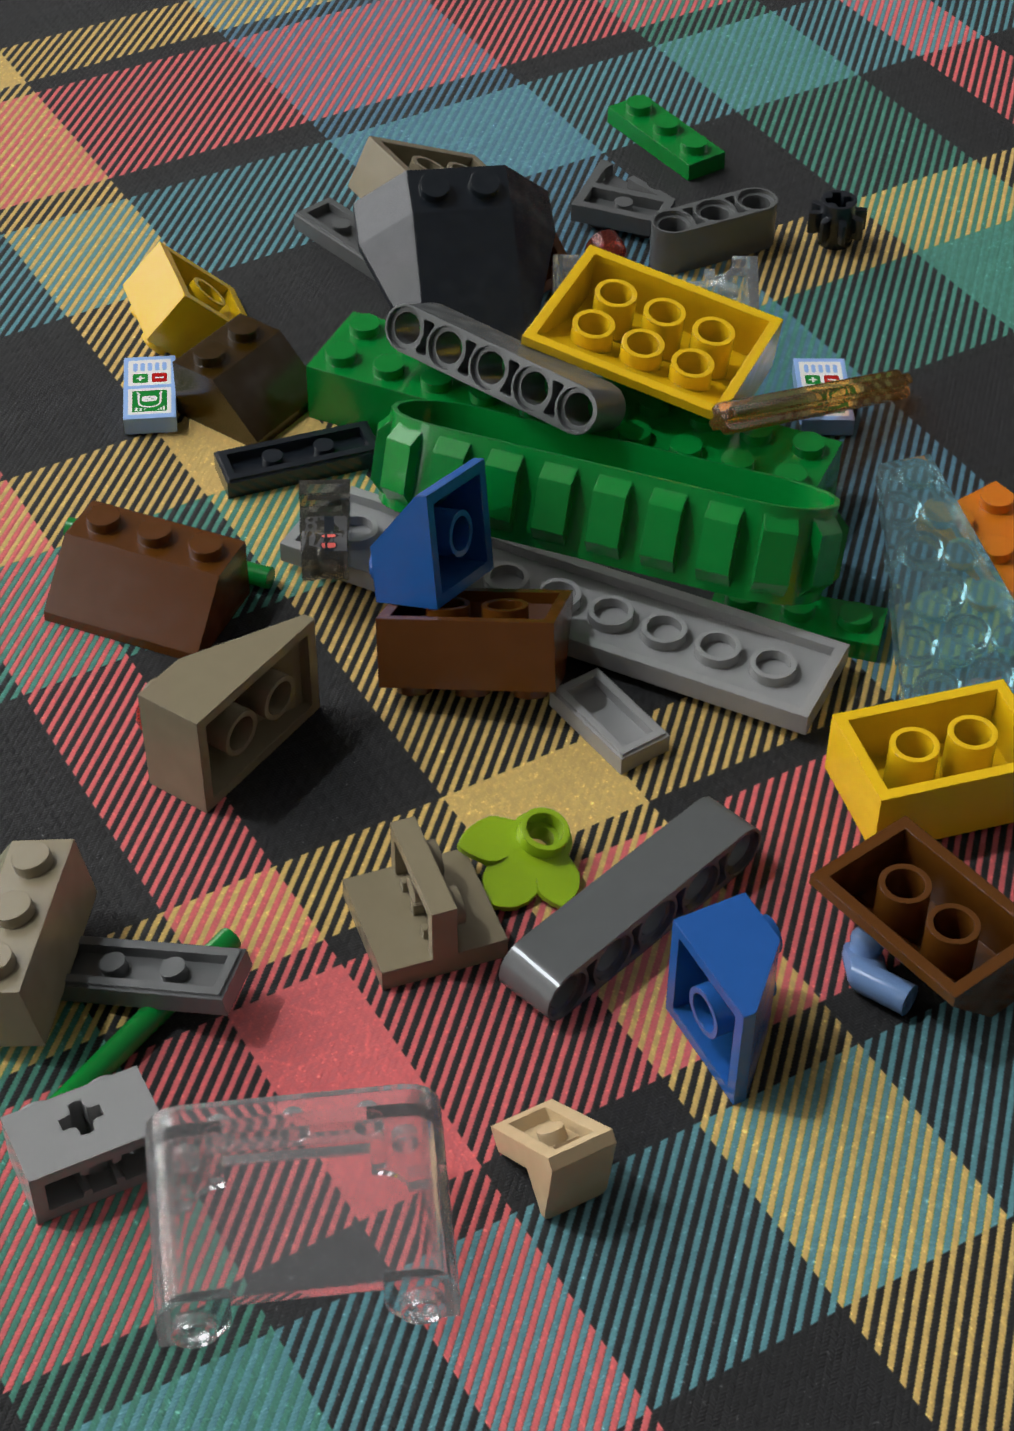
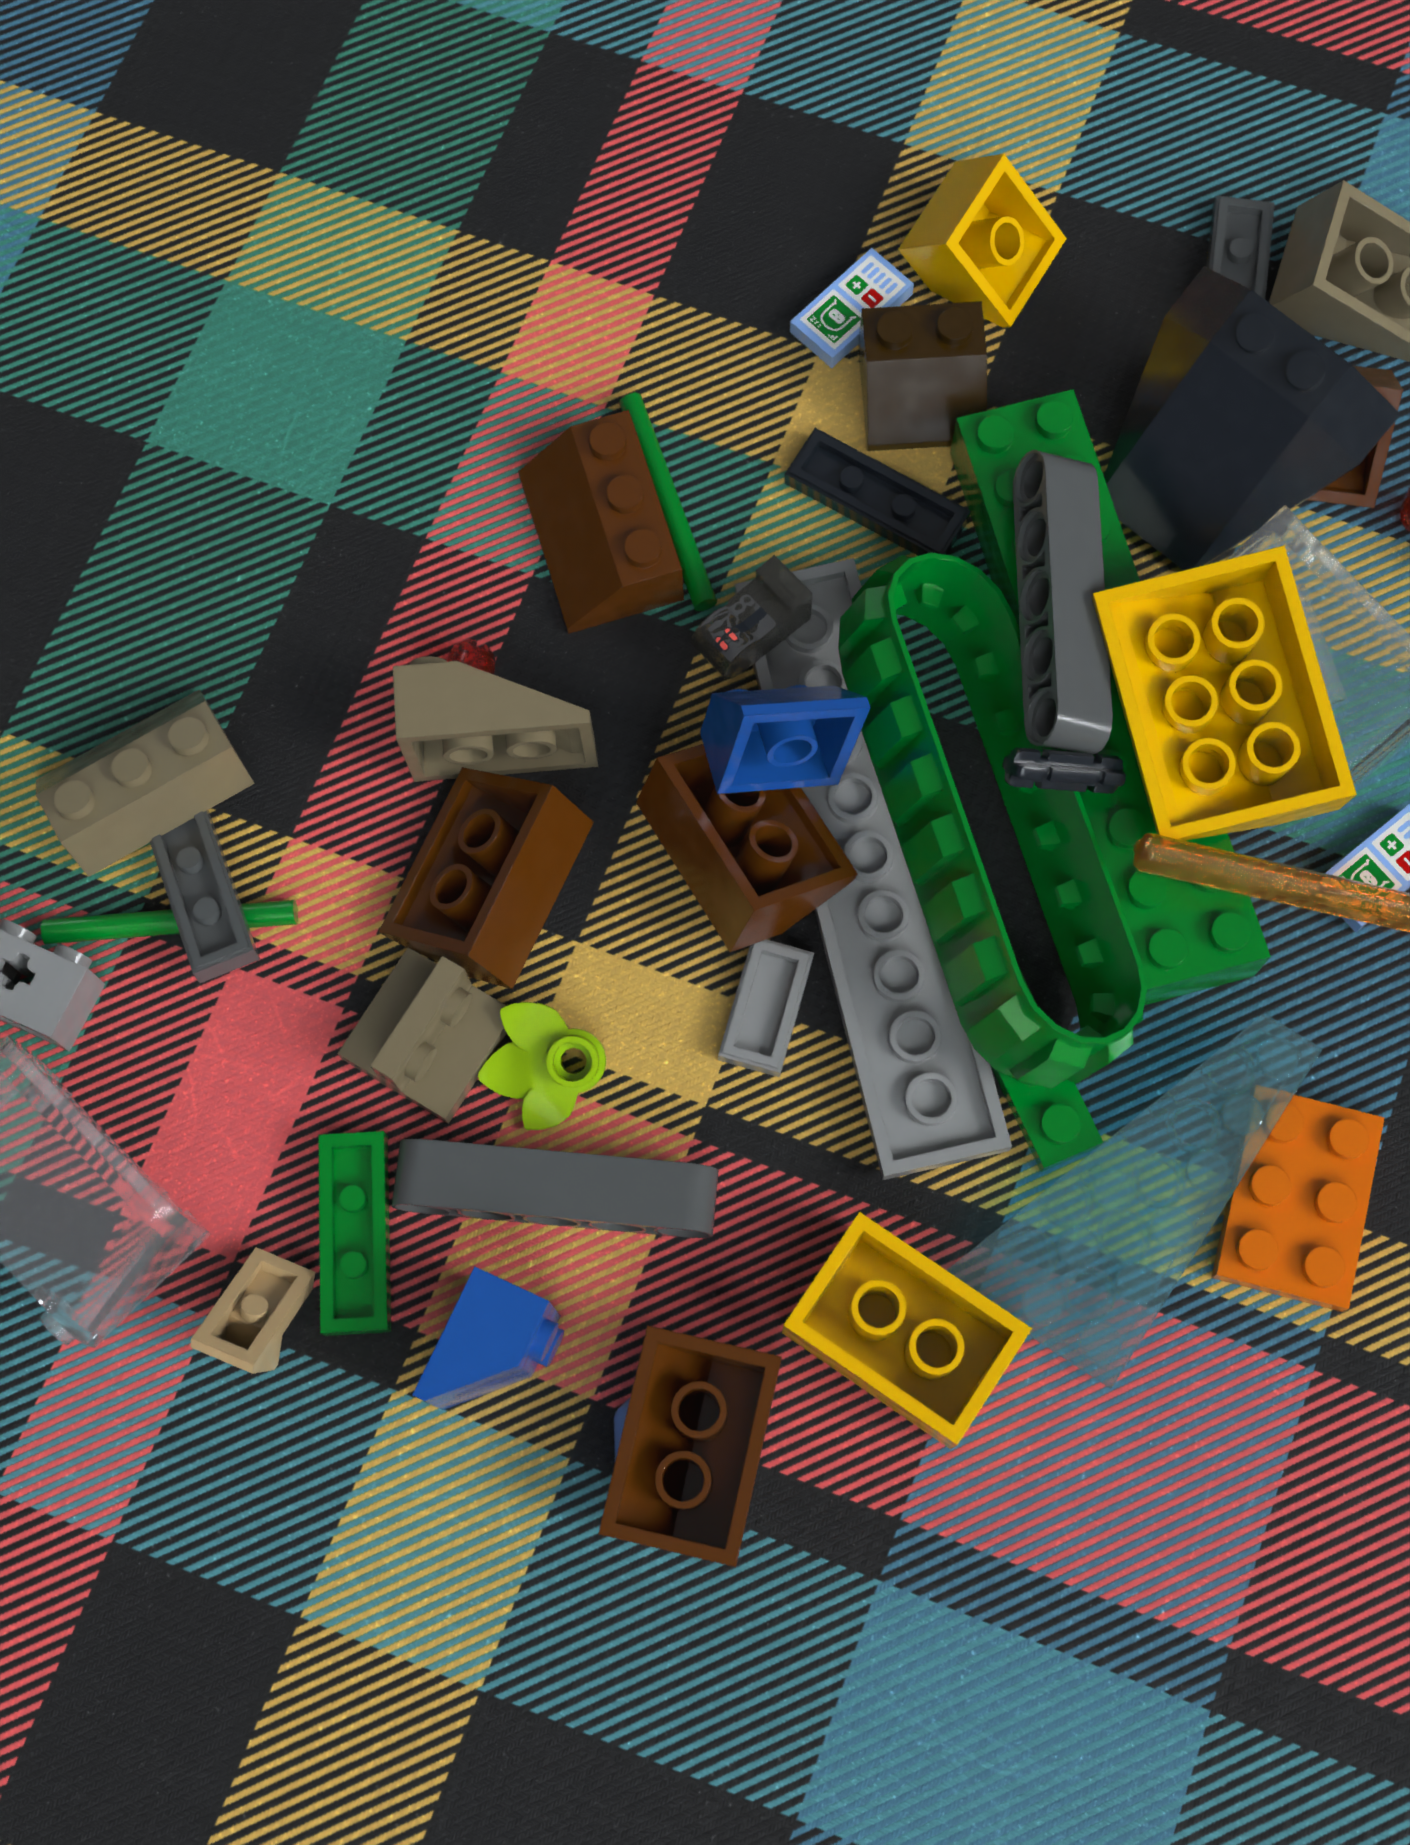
camera: 55 degrees right, 30 degrees up
none -> green plate [318,1131,391,1336]
none -> reddish brown slope [379,767,594,989]
none -> black axle [1002,747,1126,794]

